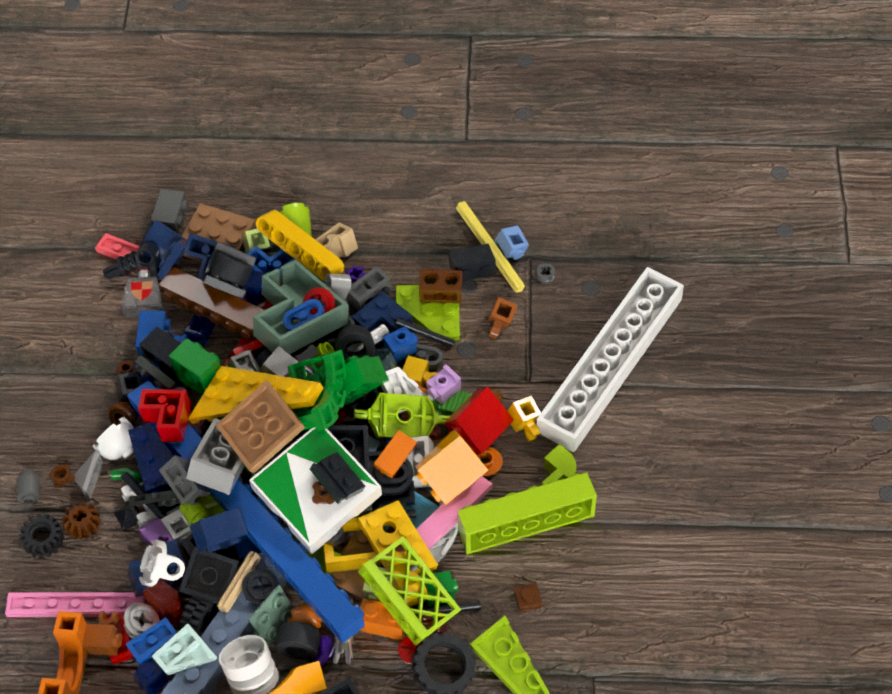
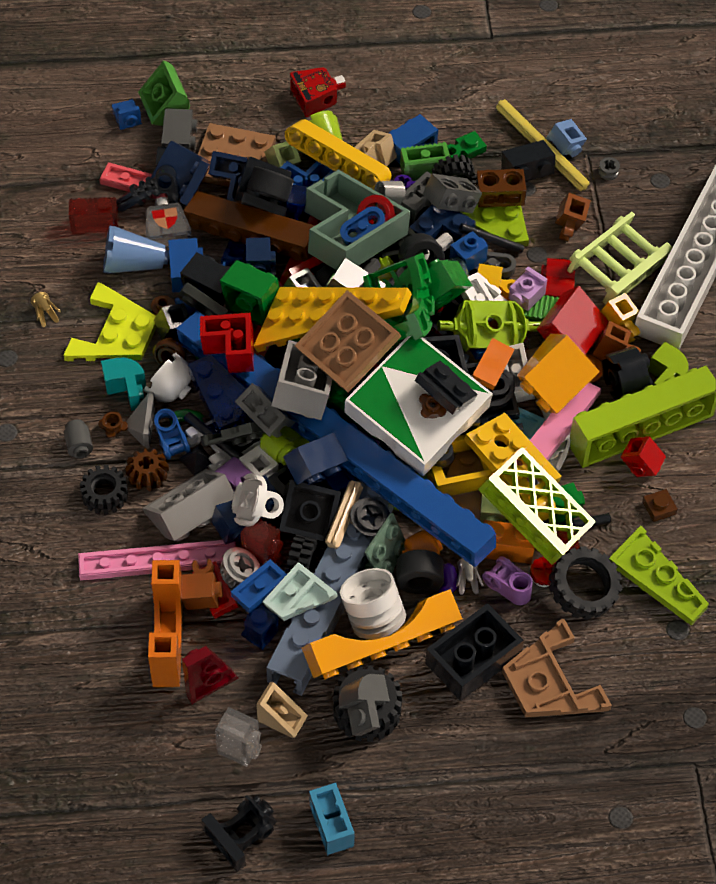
camera: 10 degrees left, 0 degrees up
none -> pearl gold piece [30,292,61,328]
none -> neon yellow wing [64,282,156,361]
none -> clear red brick [69,197,119,233]
none -> teal brick [101,358,146,411]
none -> medium blue cone [103,226,169,274]
none -> blue bracket [112,99,142,130]
none -> bright green brick [138,61,190,126]
none -> light grey slope [142,469,234,541]
none -> blue piece [154,409,191,460]
none -> dark blue brick [246,238,276,277]
none -> red torso [290,67,346,118]
none -> blue brick [389,114,438,164]
none -> bright green brick [400,142,450,181]
none -> dark grey brick [423,174,482,213]
none -> black tyre [432,154,476,185]
none -> green plate [447,131,487,159]
none -> medium lavender piece [482,556,533,605]
none -> red brick [540,258,575,298]
none -> yellowish green fence [567,212,673,305]
none -> dark orange brick [592,321,641,360]
none -> black brick [601,346,654,401]
none -> red brick [621,436,666,477]

